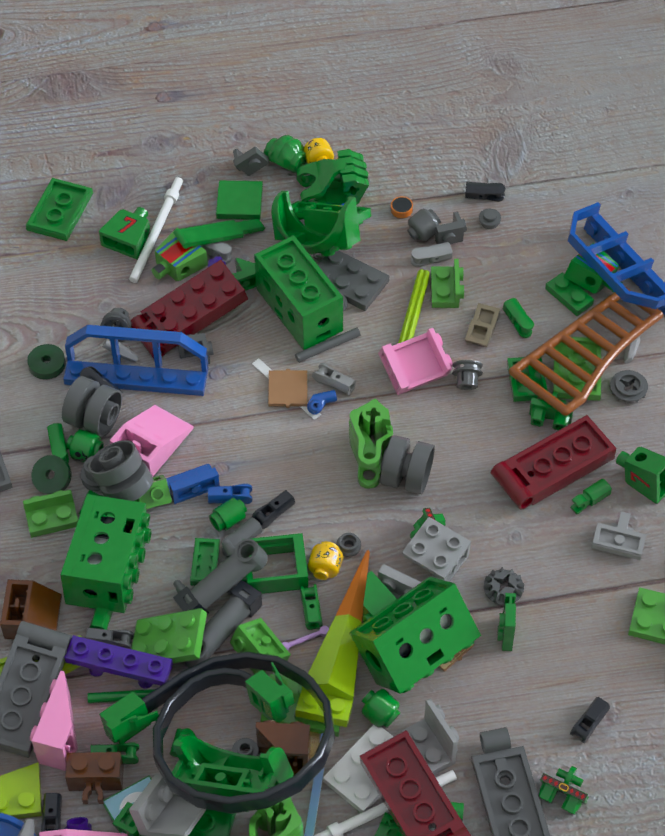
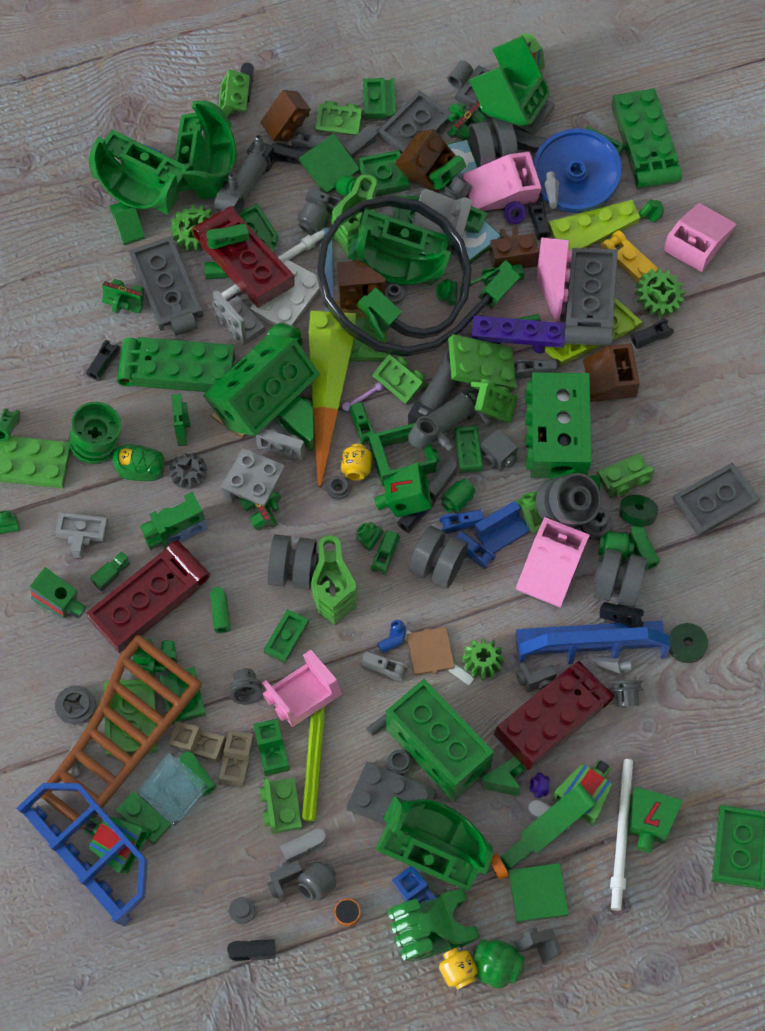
camera: 170 degrees right, 10 degrees up
none -> green wheel [69,402,122,464]
none -> green piece [113,444,165,481]
none -> green hinge [116,337,235,392]
none -> clear light blue plate [137,753,208,826]
none -> green hips [140,491,208,550]
none -> dark tan slope [168,721,227,763]
none -> green bar [207,223,249,249]
none -> green bar [210,587,231,633]
none -> green slope [253,718,290,776]
none -> green plate [264,609,309,664]
none -> green plate [356,522,383,551]
none -> green bar [371,530,400,575]
none -> green torso [374,462,432,517]
none -> dark grey wheel [409,525,469,589]
none -> blue bar [456,531,496,569]
none -> bright green gear [462,637,504,681]
none -> bright green bracket [471,379,518,423]
none -> dark grey brick [481,429,518,472]
none -> orange tile [490,853,509,880]

